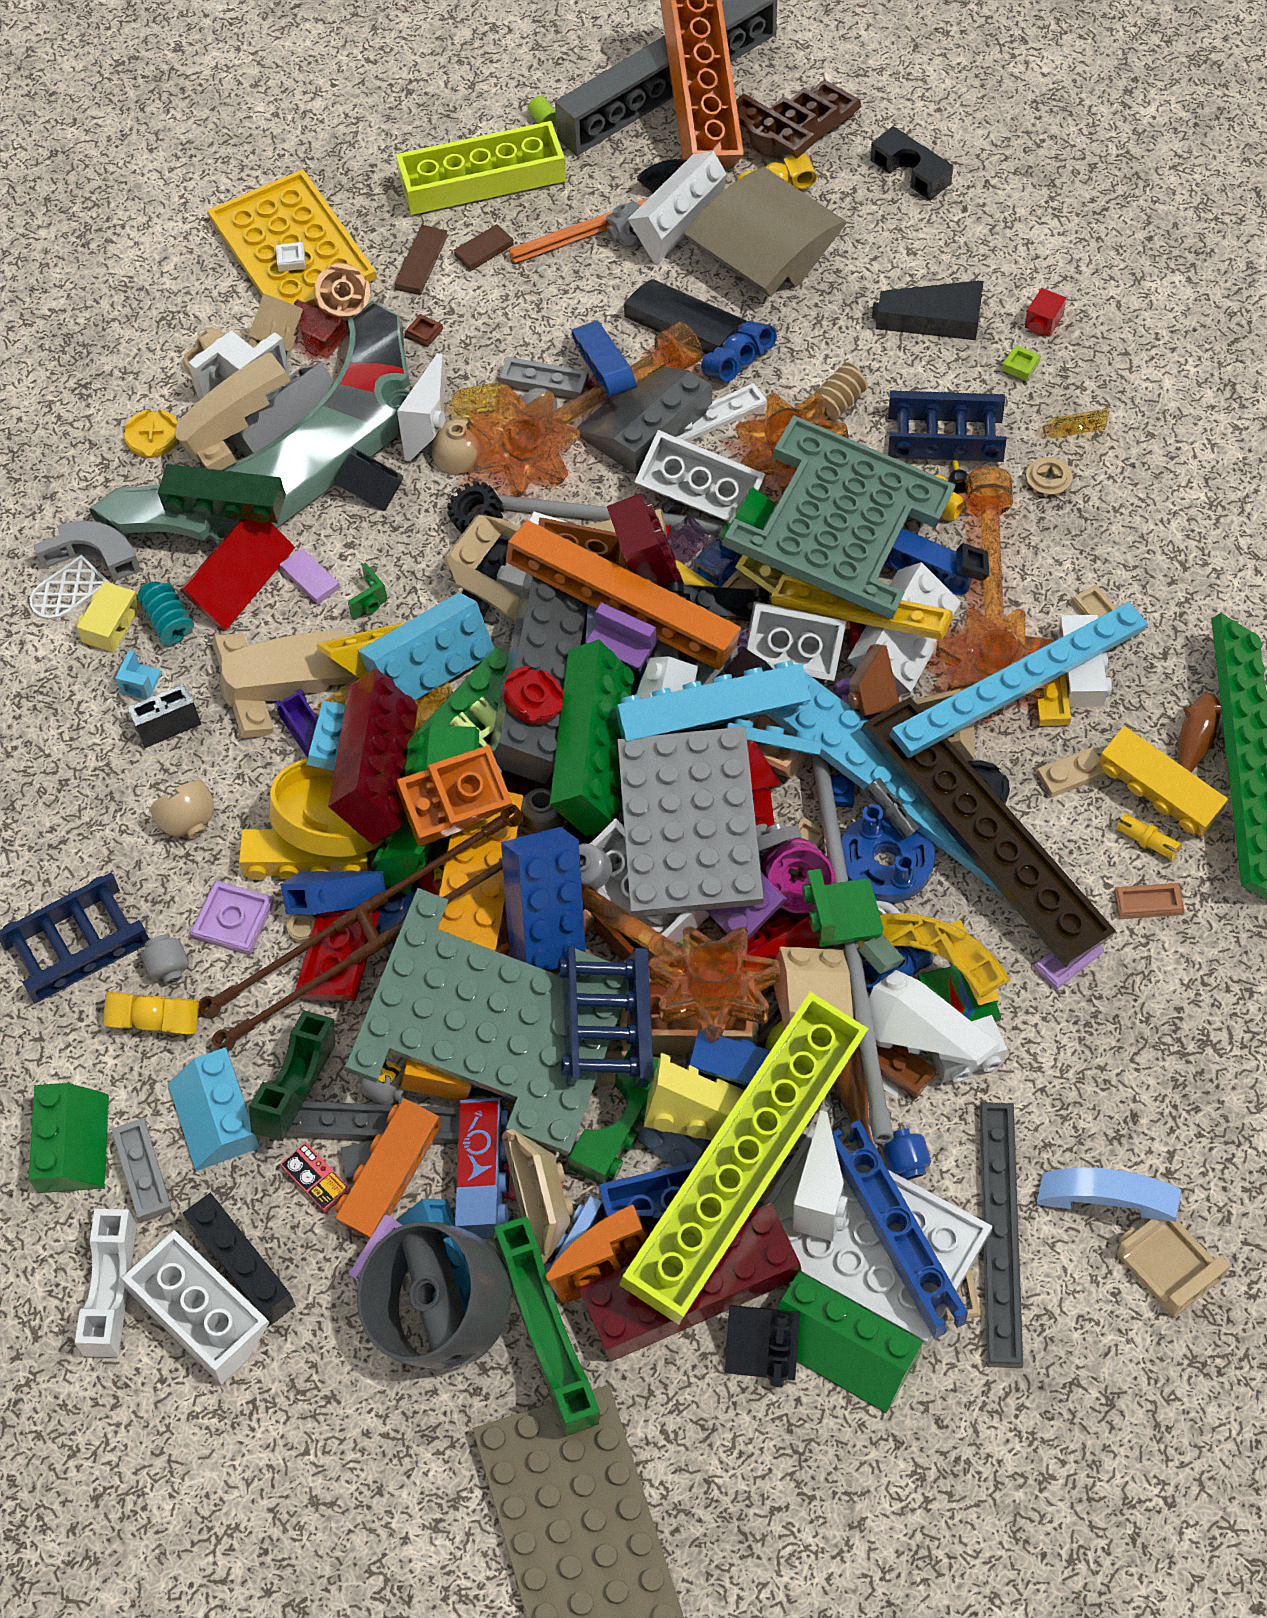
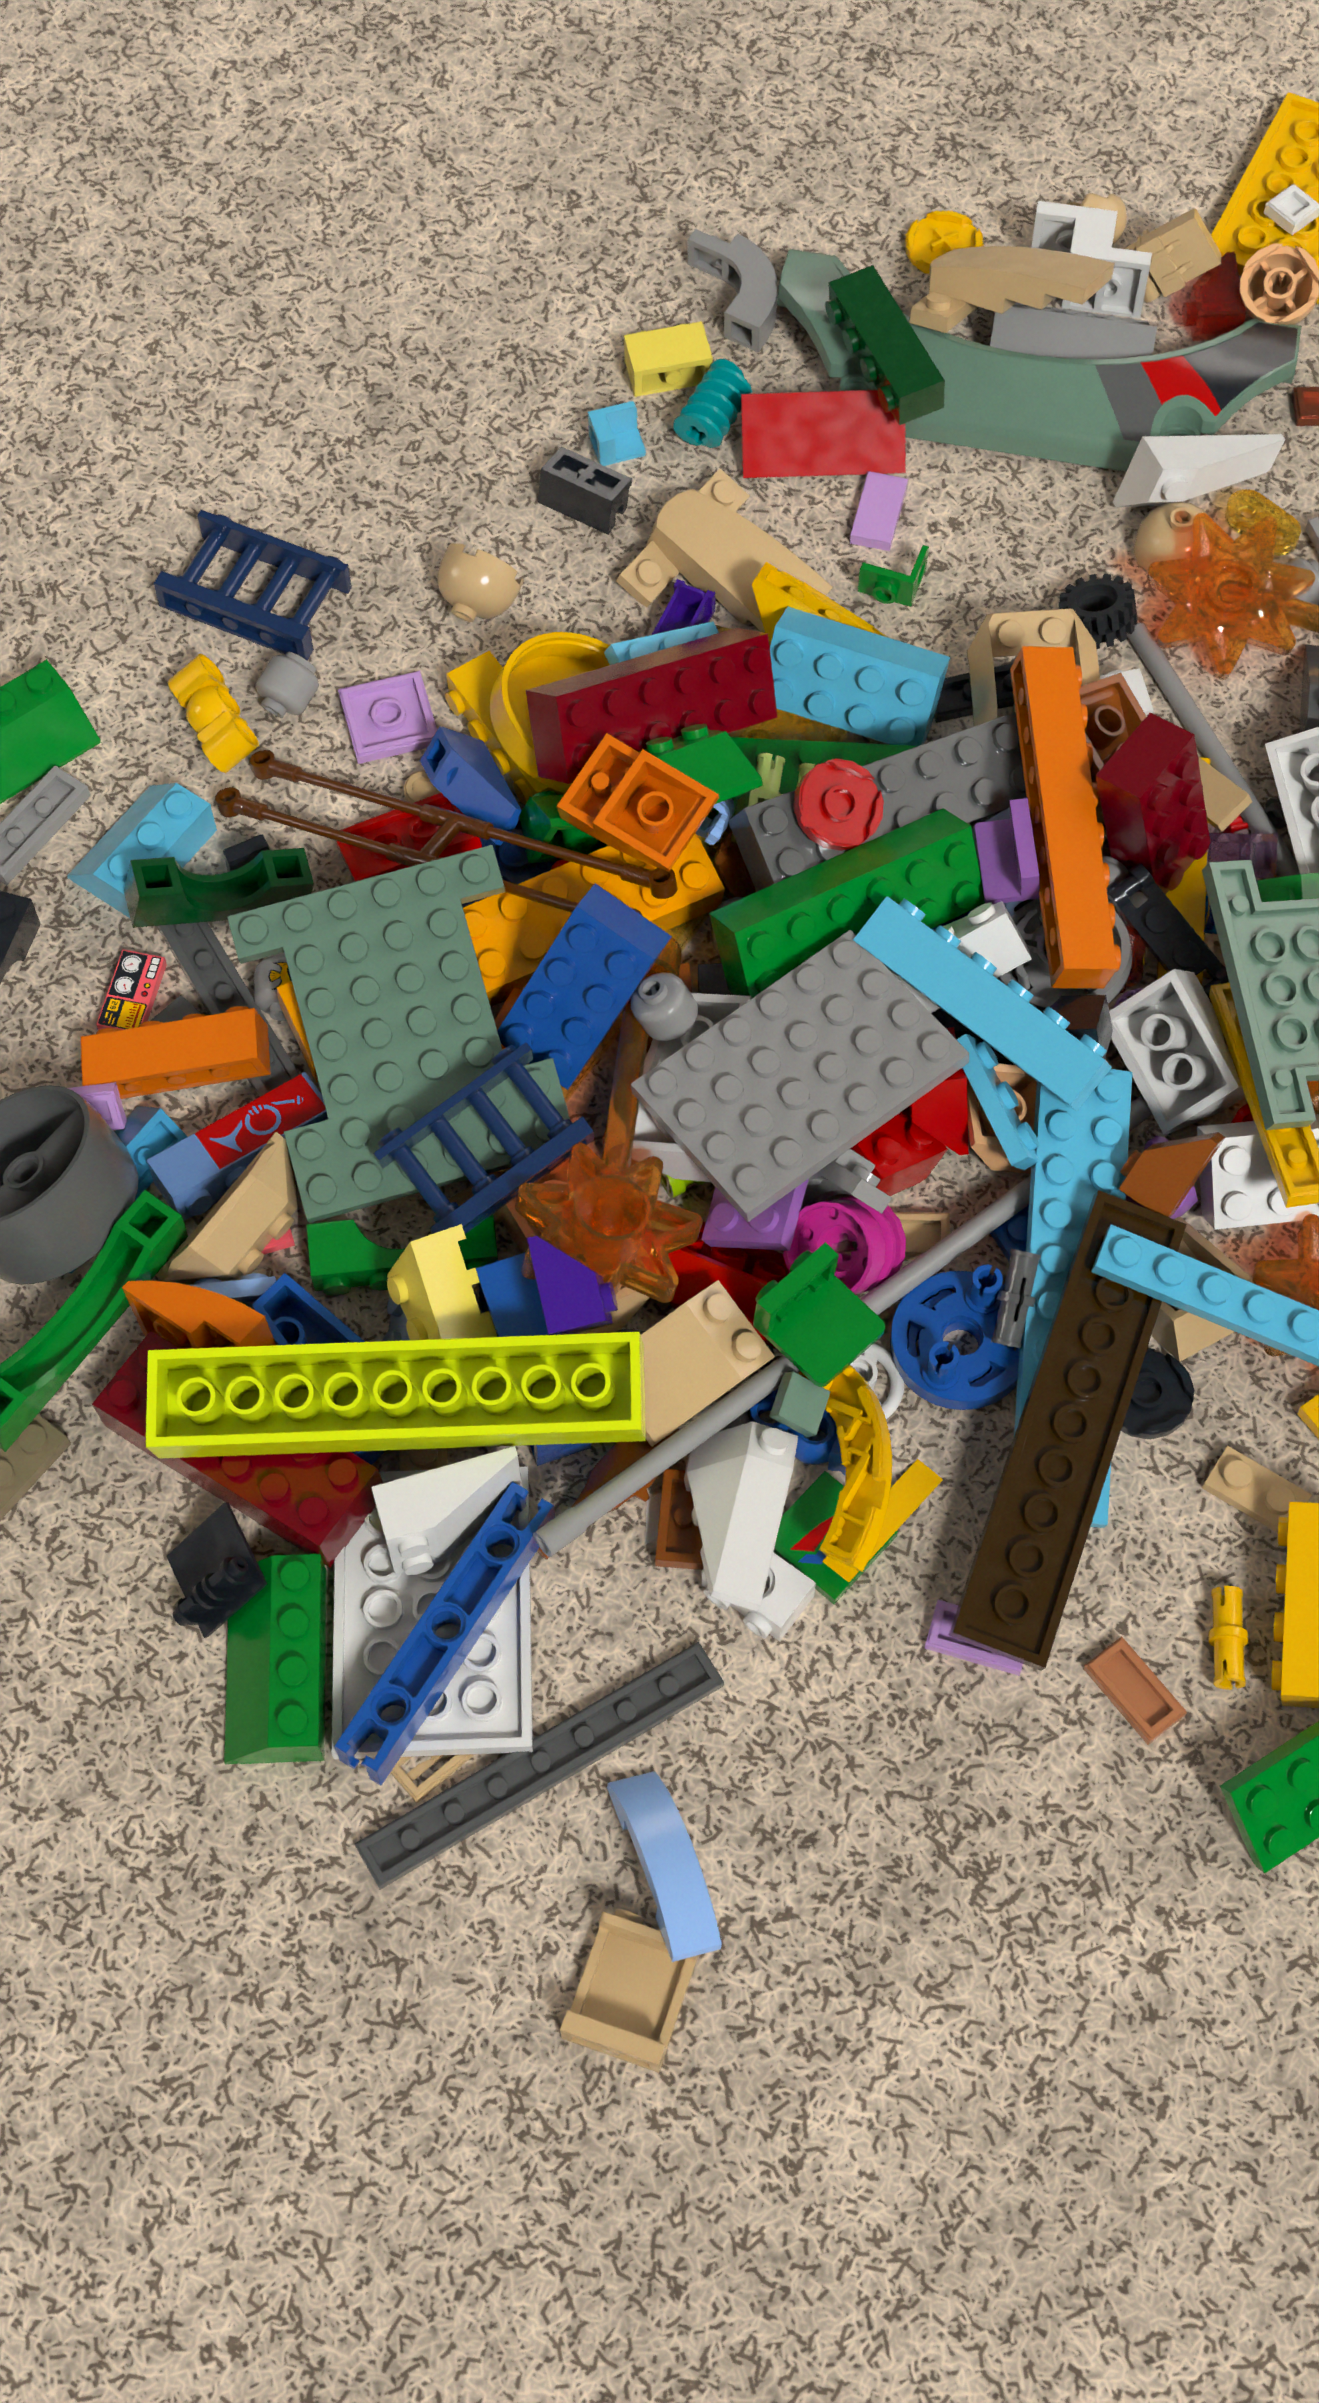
camera: 55 degrees right, 5 degrees up
white window [30,555,110,620] -> none
black panel [335,447,403,511] -> none
blue head [882,1128,931,1180] -> none
none -> black tile [223,834,270,872]
none -> dark purple slope [527,1236,618,1335]

